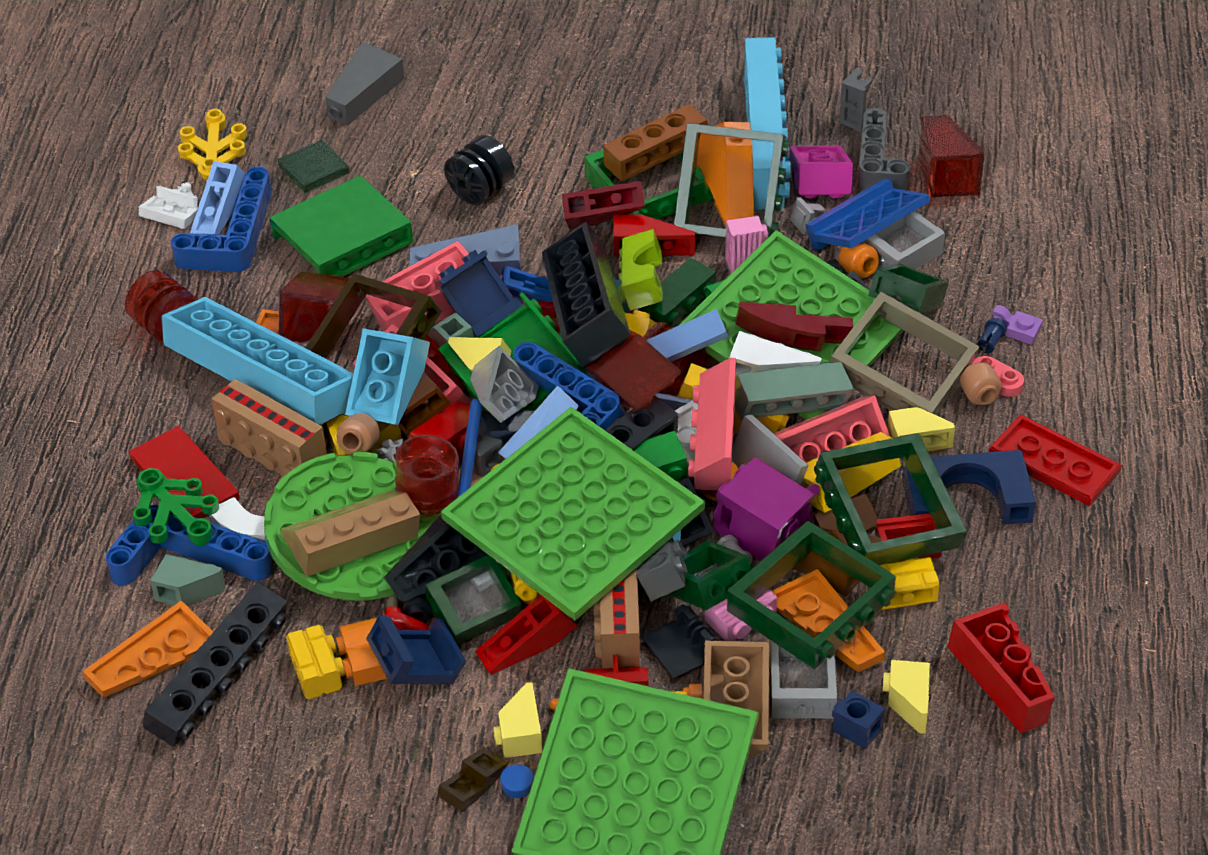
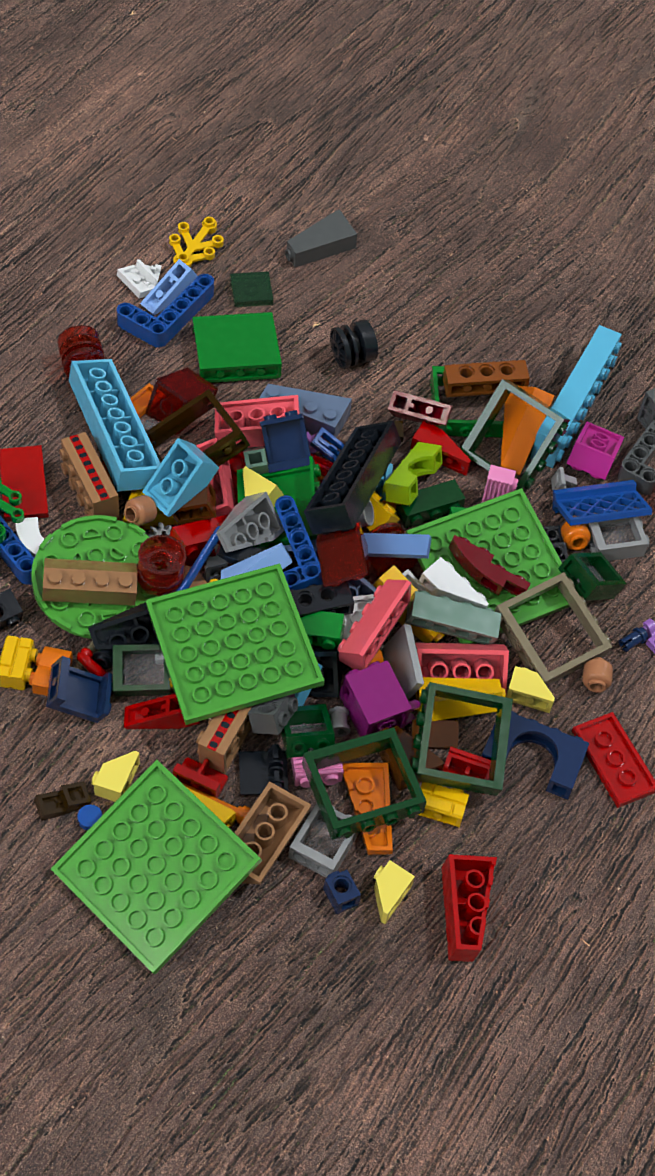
camera: 20 degrees right, 10 degrees up
coral plate [972,356,1024,397] -> none

